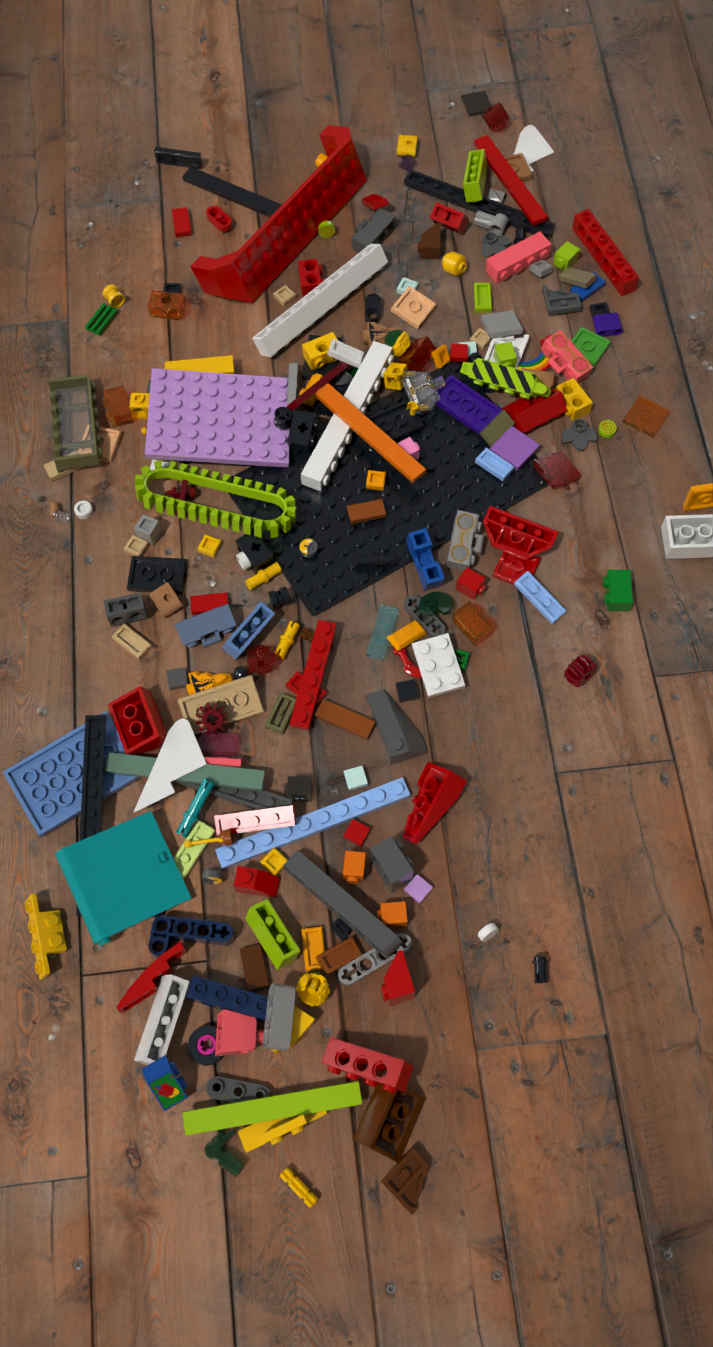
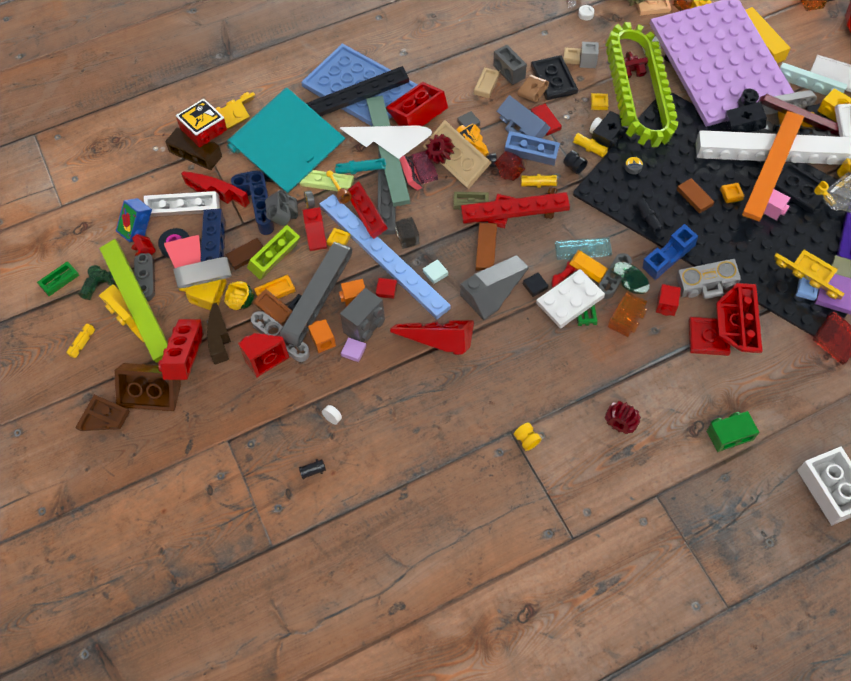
camera: 70 degrees right, 5 degrees down
light blue tile [514,571,566,624] -> none
none -> green tile [37,261,80,296]
none -> red tile [131,234,156,256]
none -> dark brown brick [165,128,222,170]
none -> piece [176,99,227,148]
none -> dark brown slope [207,302,231,365]
none -> dark grey piece [265,190,298,226]
none -> yellow wheel [514,423,542,451]
none -> yellow bracket [774,250,845,300]
none -> light aqua plate [780,63,847,96]

